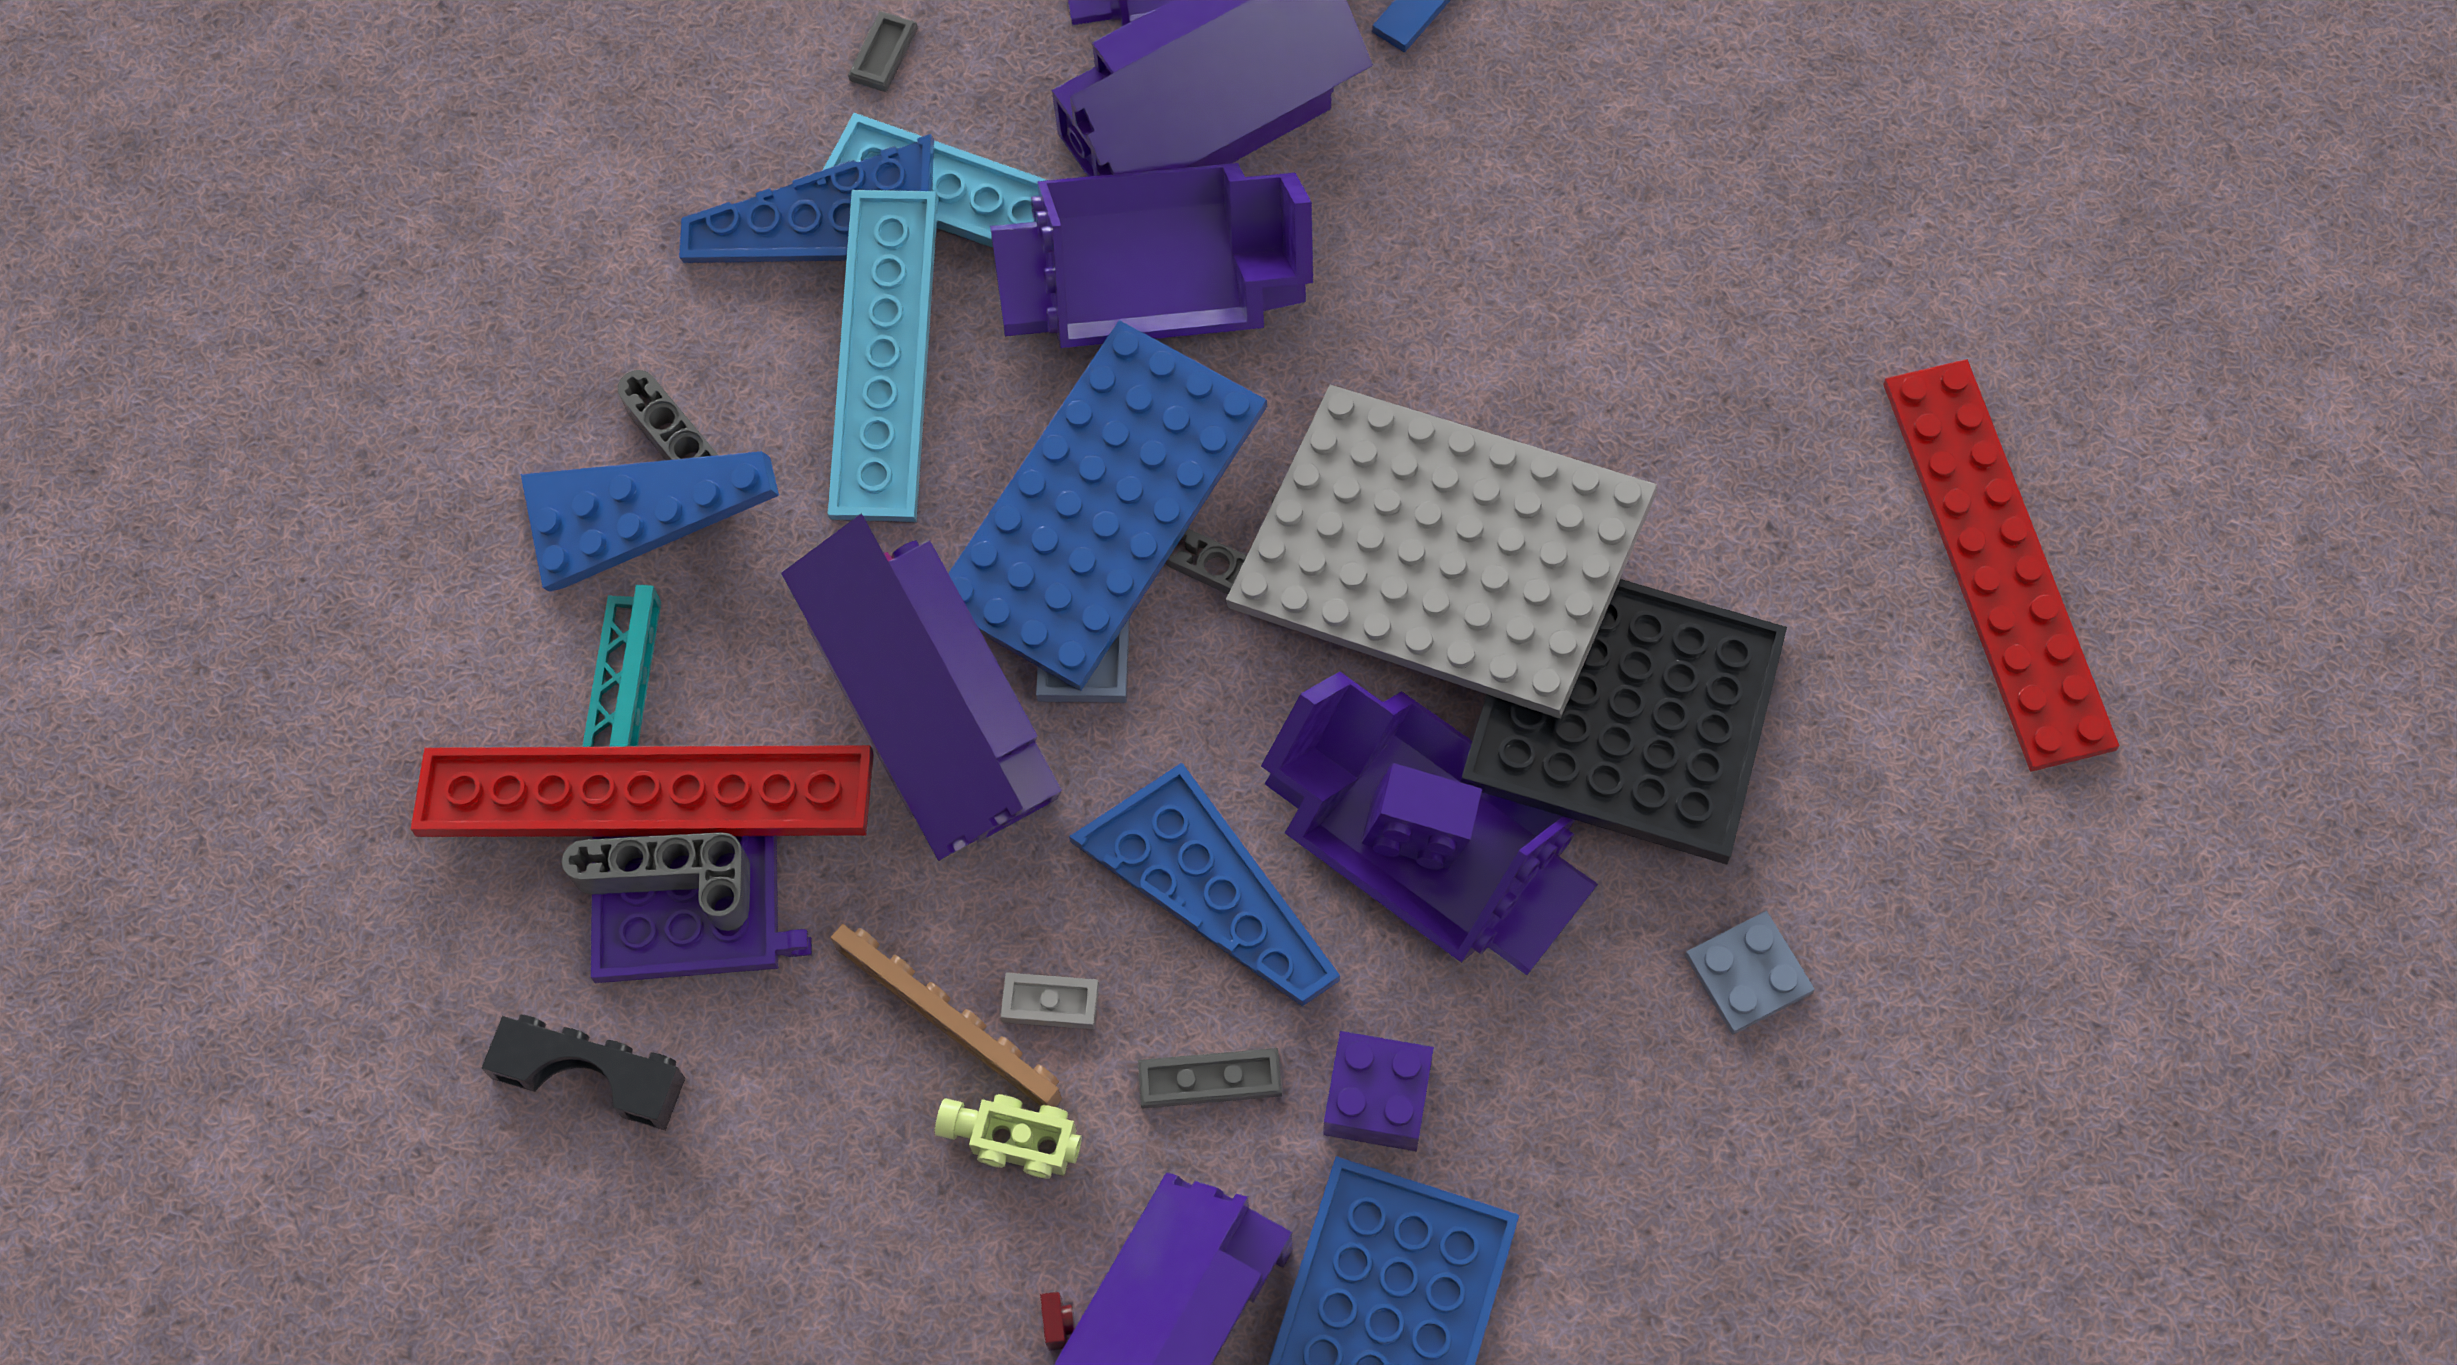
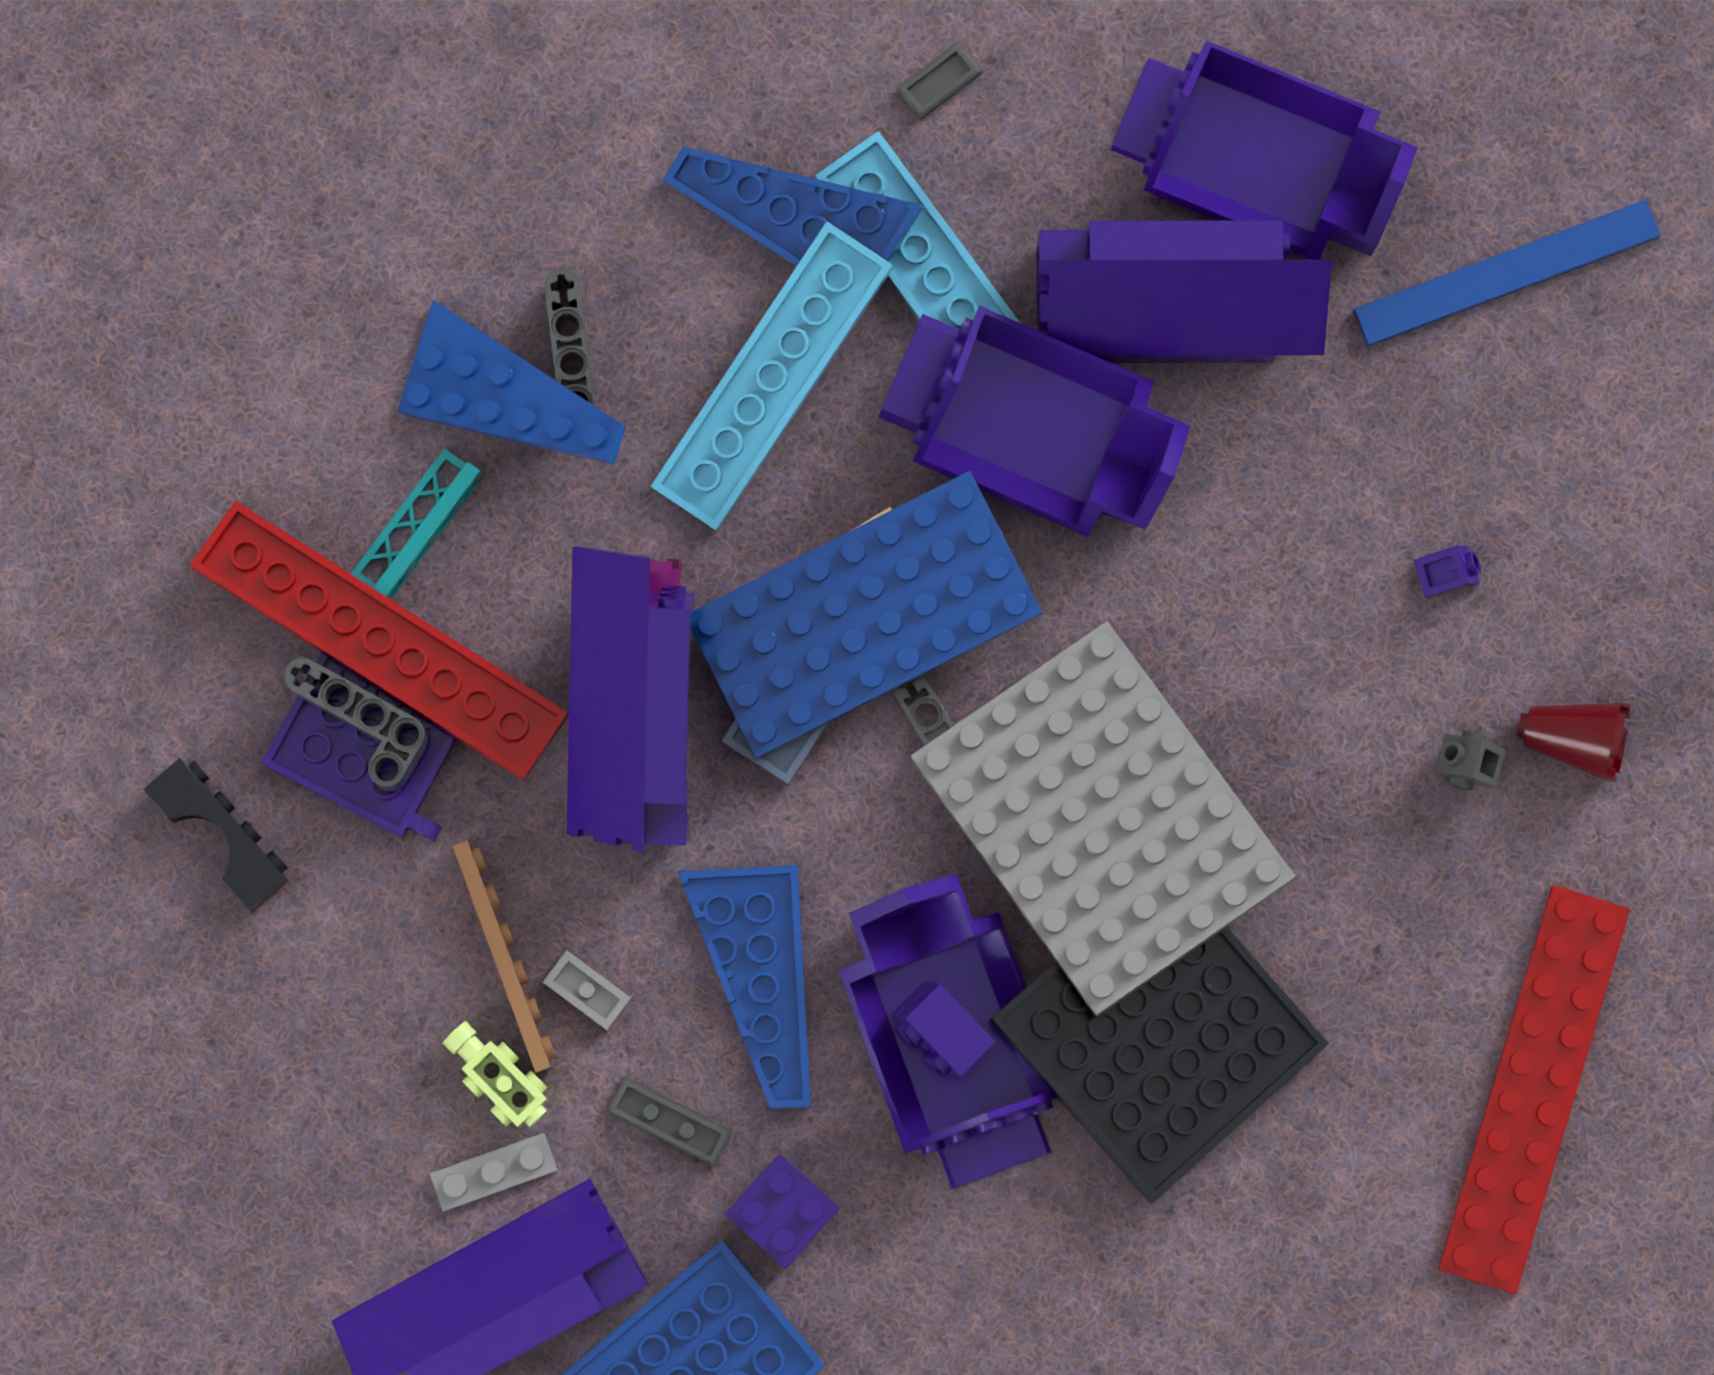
camera: 25 degrees right, 15 degrees up
dark red plate [1040,1292,1075,1351] -> none
sand blue plate [1685,911,1815,1035] -> none
none -> light grey plate [429,1132,558,1212]
none -> dark purple bracket [1414,545,1481,598]
none -> dark grey brick [1435,730,1506,791]
none -> dark red cone [1517,703,1631,783]

